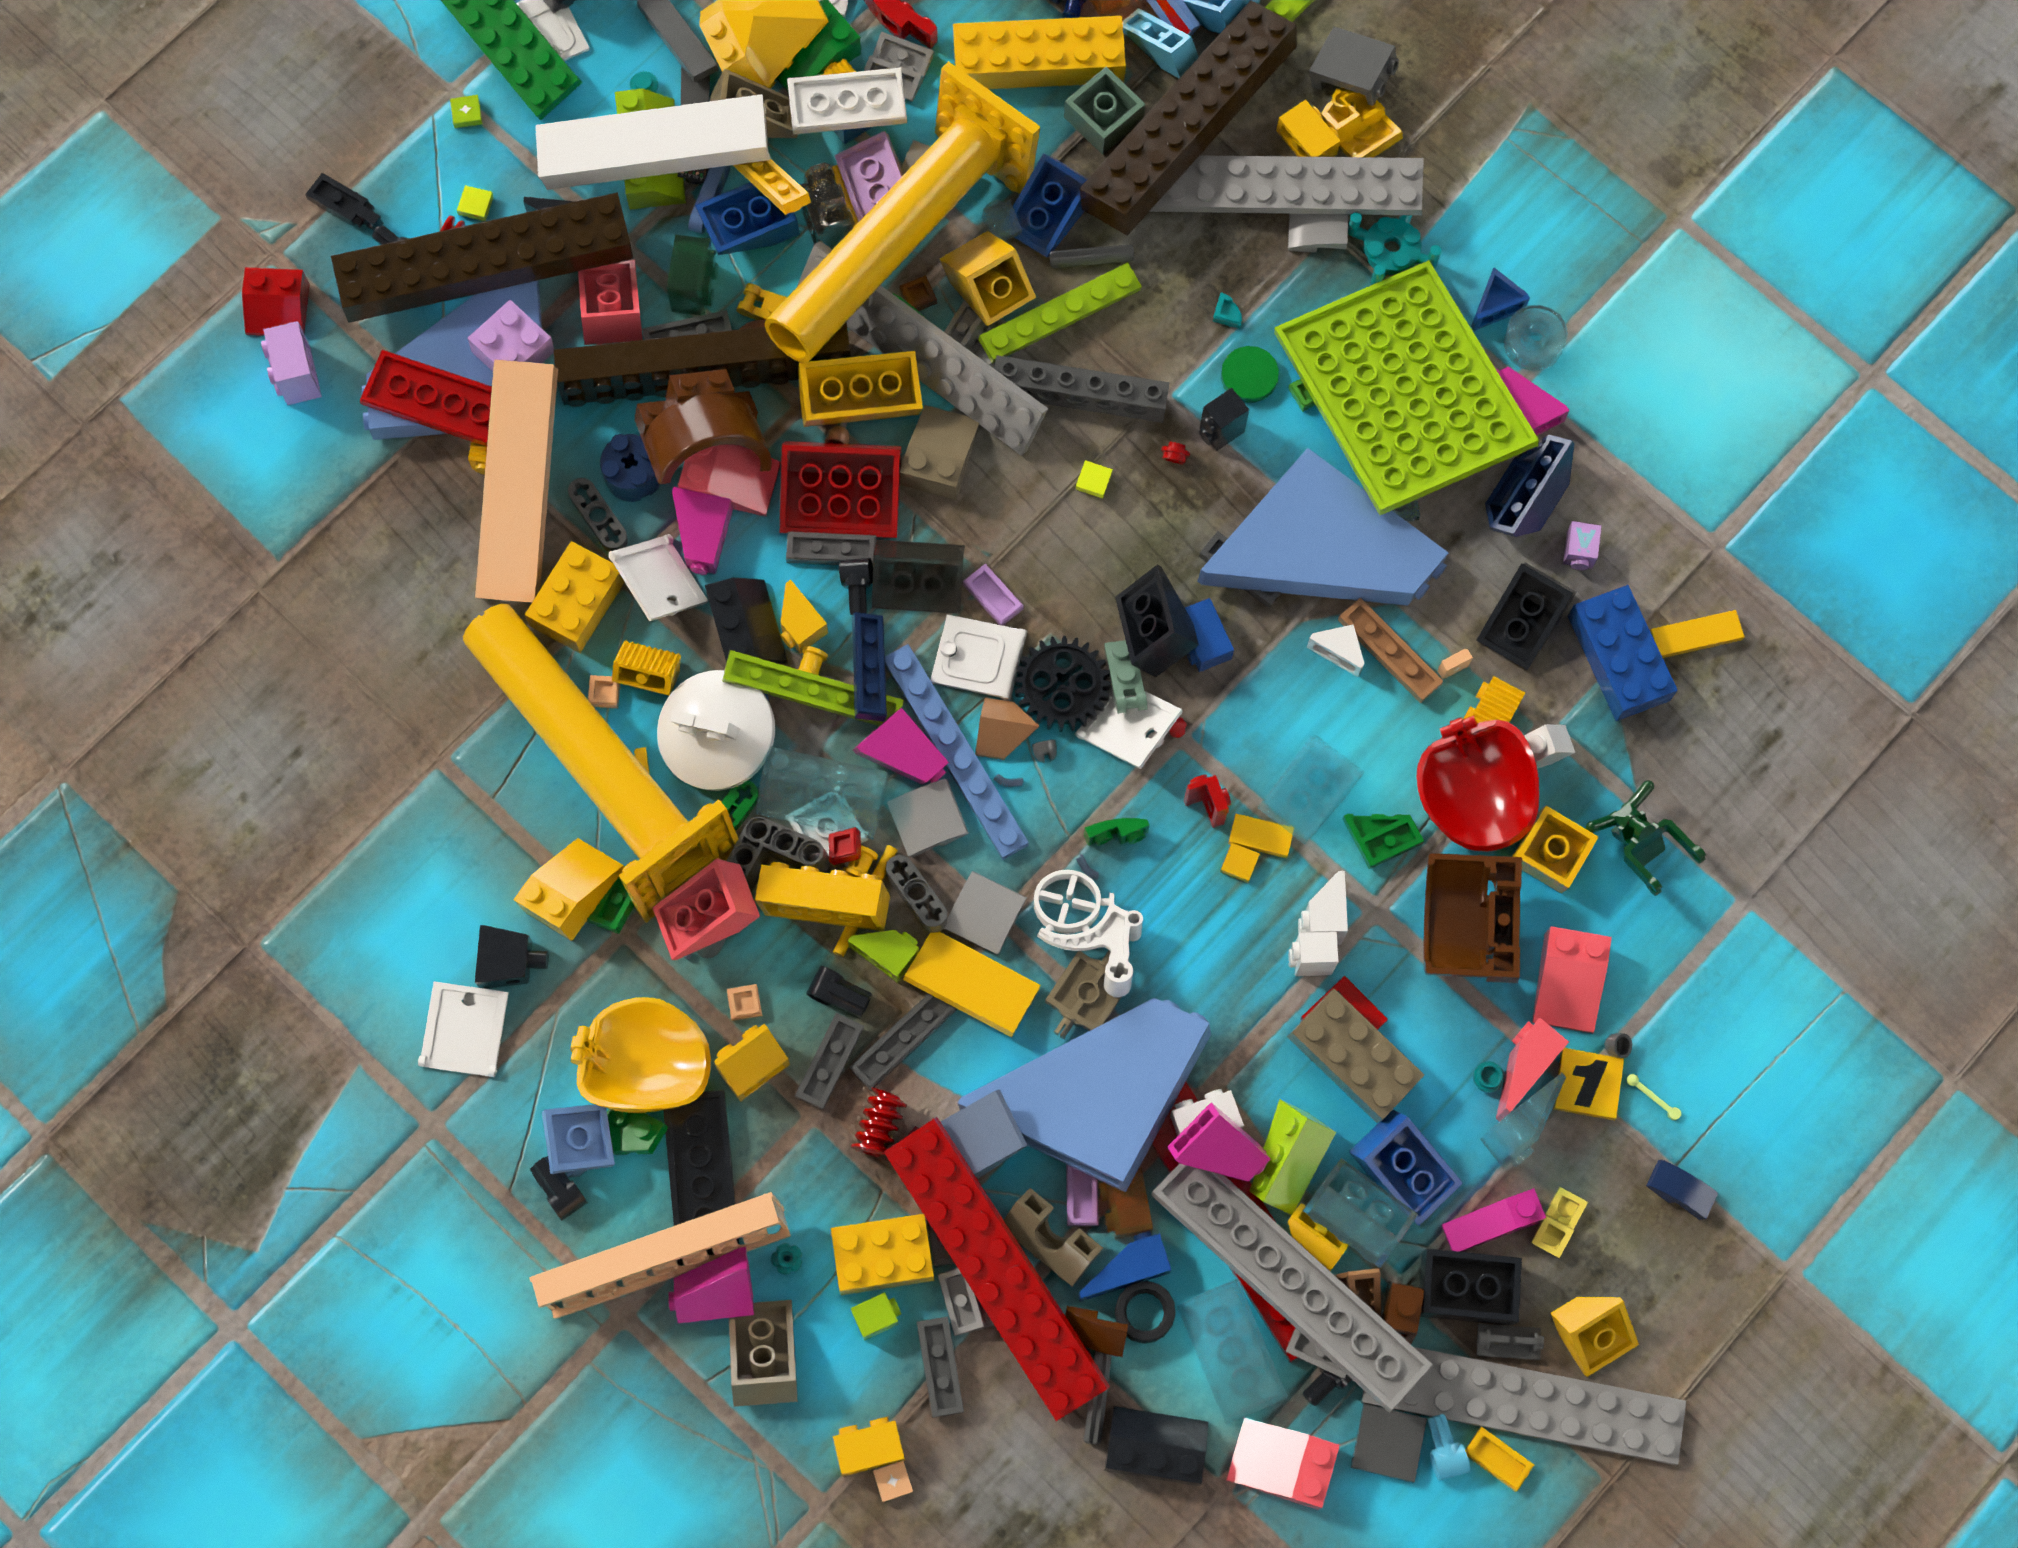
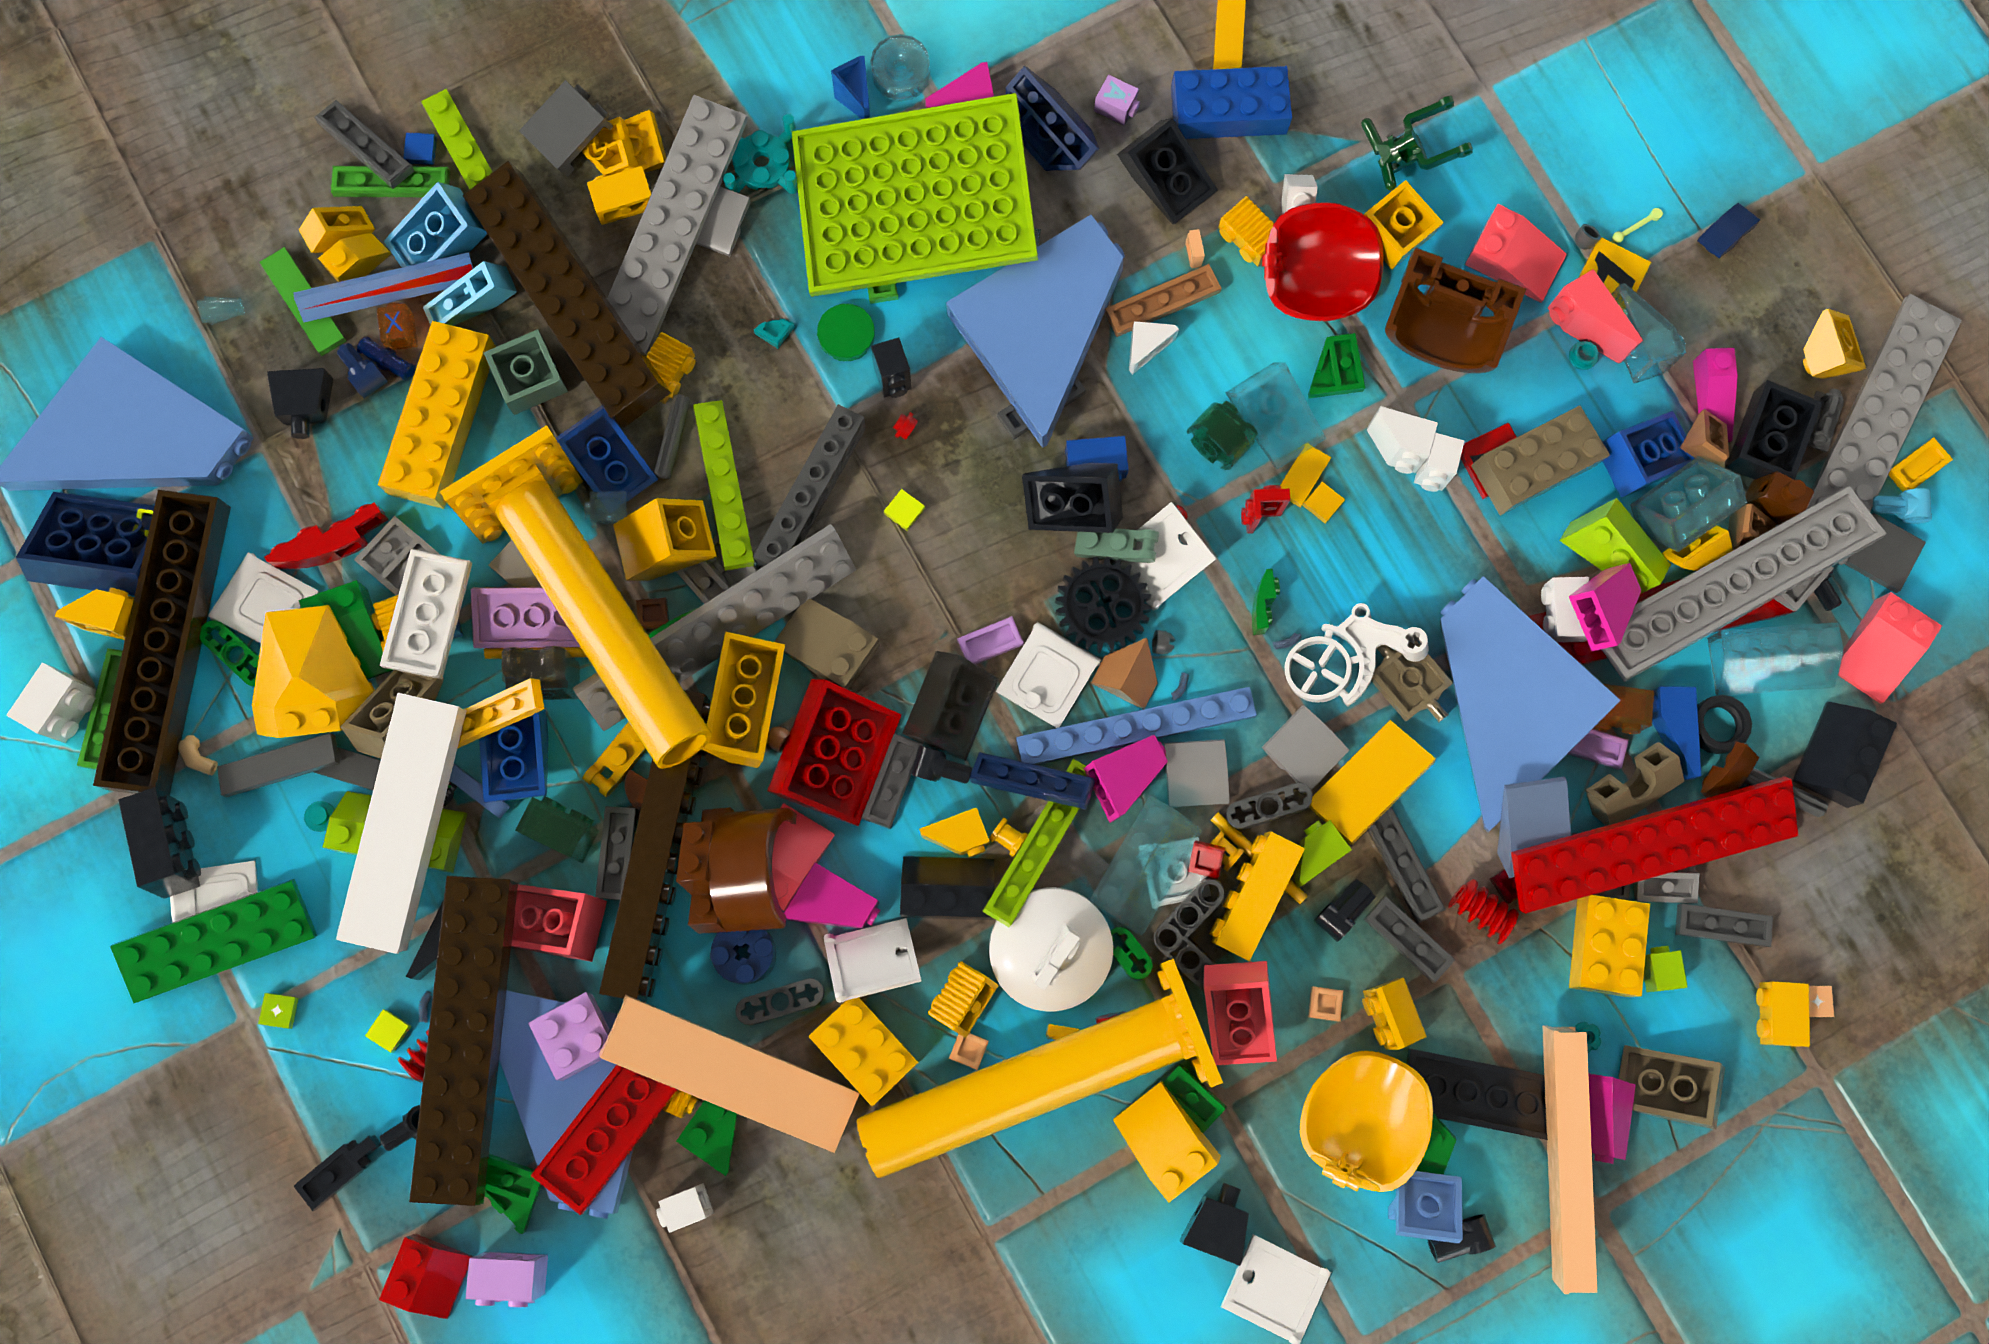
camera: 75 degrees left, 5 degrees up
light yellow slope [1531,1186,1588,1258] -> none
none -> green wing [484,1154,542,1234]
none -> yellow brick [646,332,696,404]
none -> white brick [656,1183,714,1233]
none -> green wing [676,1100,738,1176]
none -> clear green brick [1187,401,1258,470]
none -> medium nougat slope [1680,409,1729,478]

